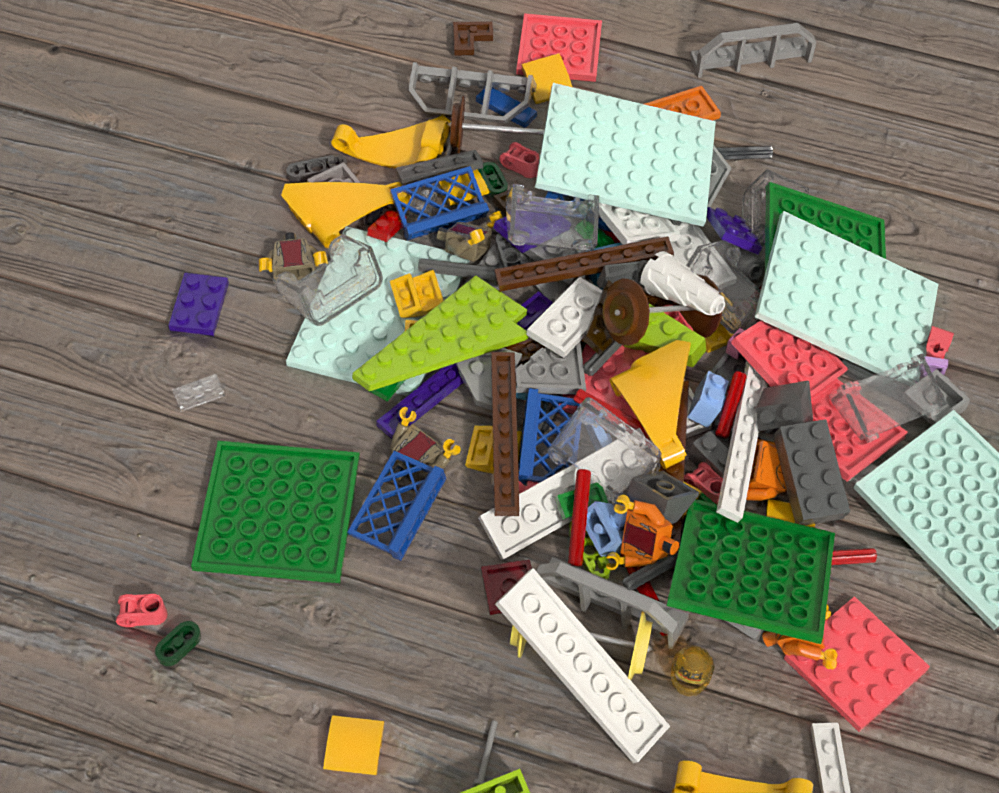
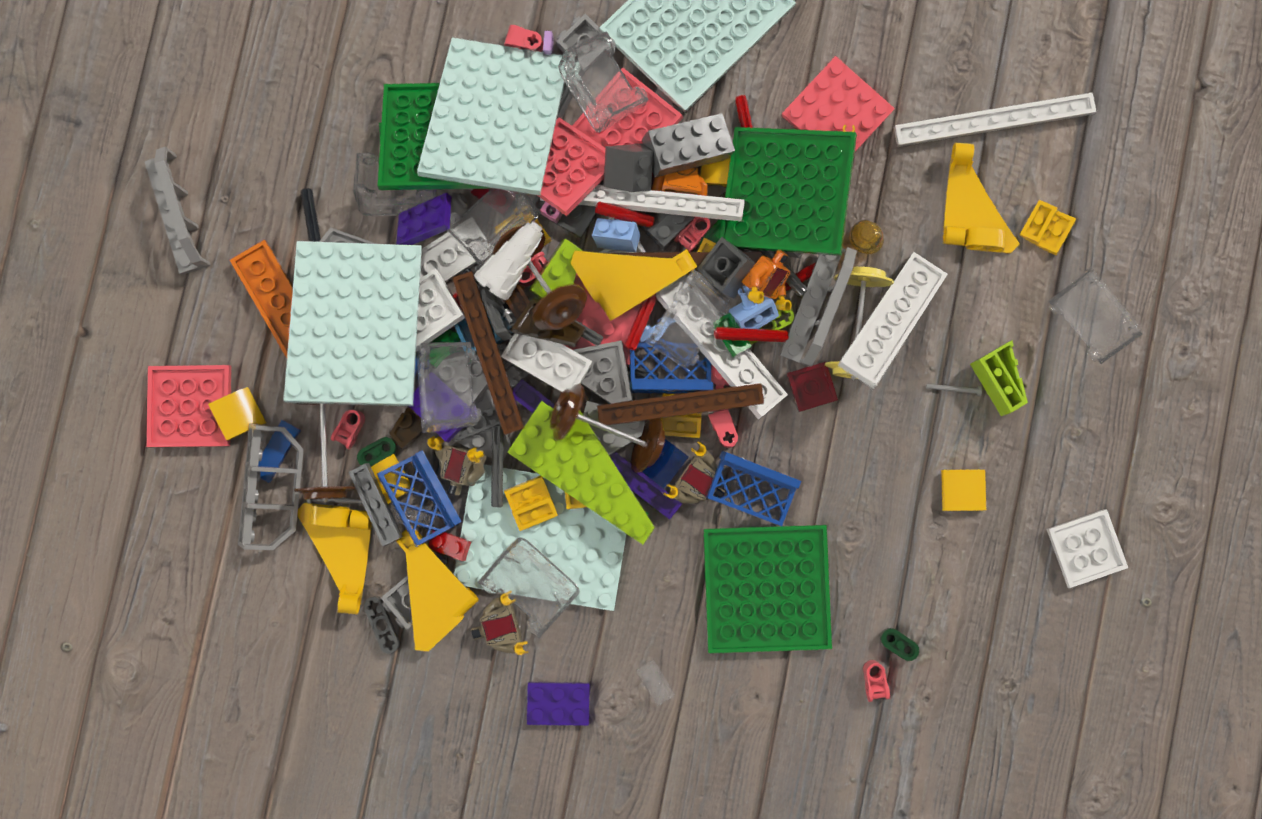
camera: 90 degrees left, 30 degrees up
reddish brown plate [453,21,493,56] -> none
none -> reddish brown axle [550,384,665,473]
none -> clear blue slope [642,439,689,489]
none -> coral piece [708,409,738,448]

